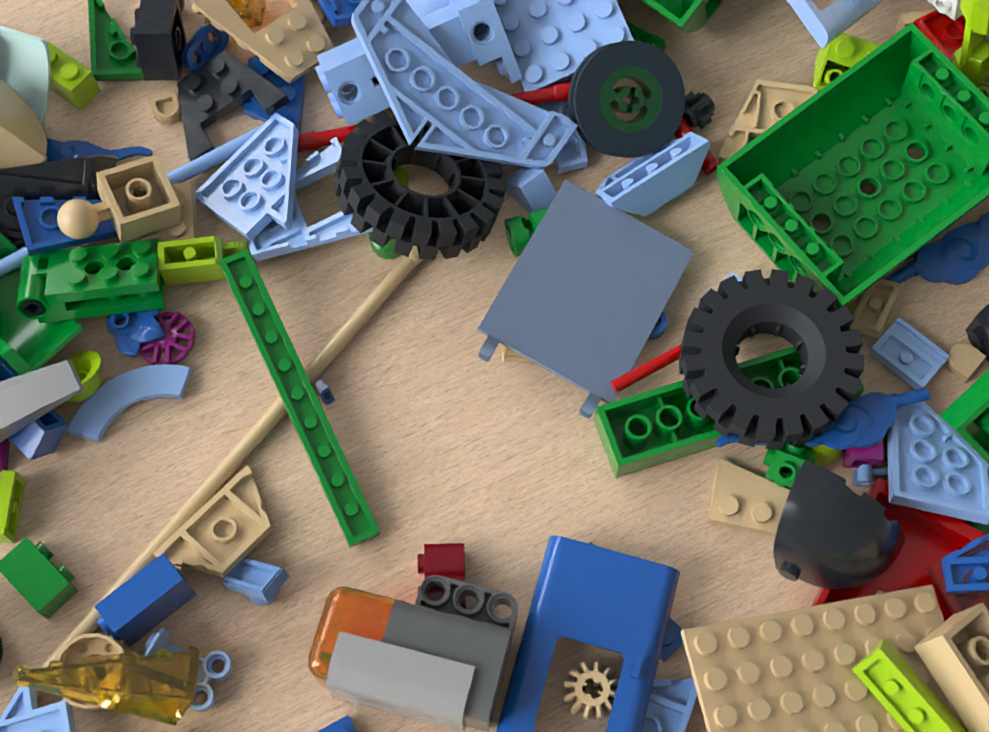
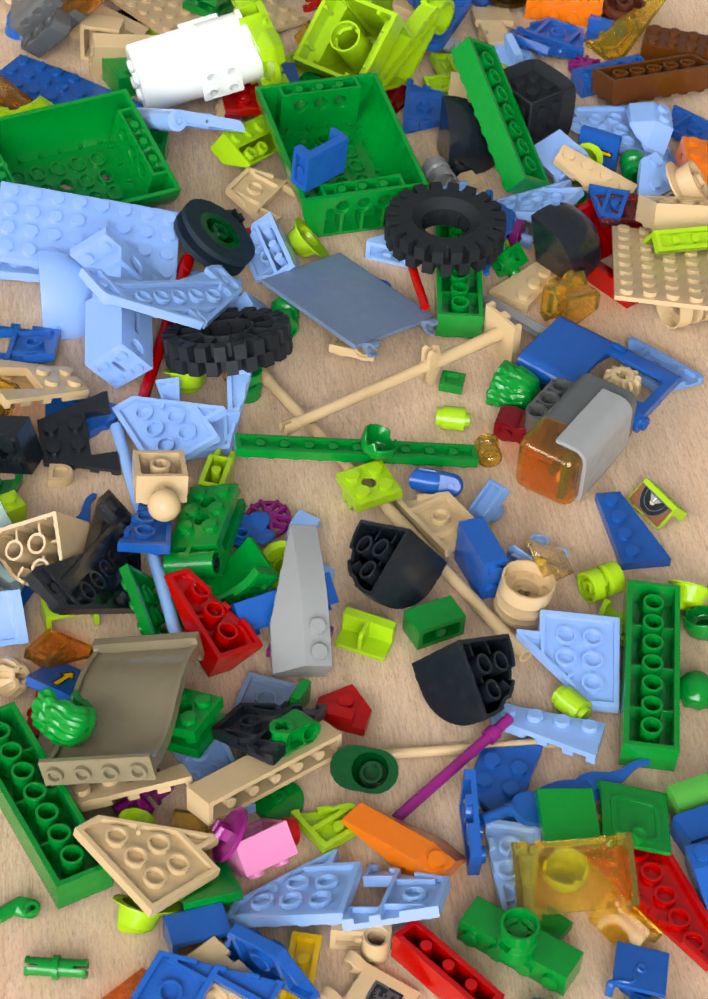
camera: 75 degrees left, 25 degrees down
none -> tan piece [279,301,522,436]
none -> lime piece [286,217,330,259]
none -> blue panel [291,127,348,193]
none -> lime piece [336,460,402,513]
none -> black brick [347,520,447,609]
none -> green hair [360,424,397,461]
none -> blue arm [409,468,463,497]
none -> light grey wheel [422,156,457,187]
none -> lime brick [435,405,471,432]
none -> green tile [438,370,466,395]
none -> clear yellow wheel [475,433,503,468]
none -> light grey axle [483,294,546,338]
none -> green hair [486,360,540,411]
none -> clear yellow piece [540,270,600,324]

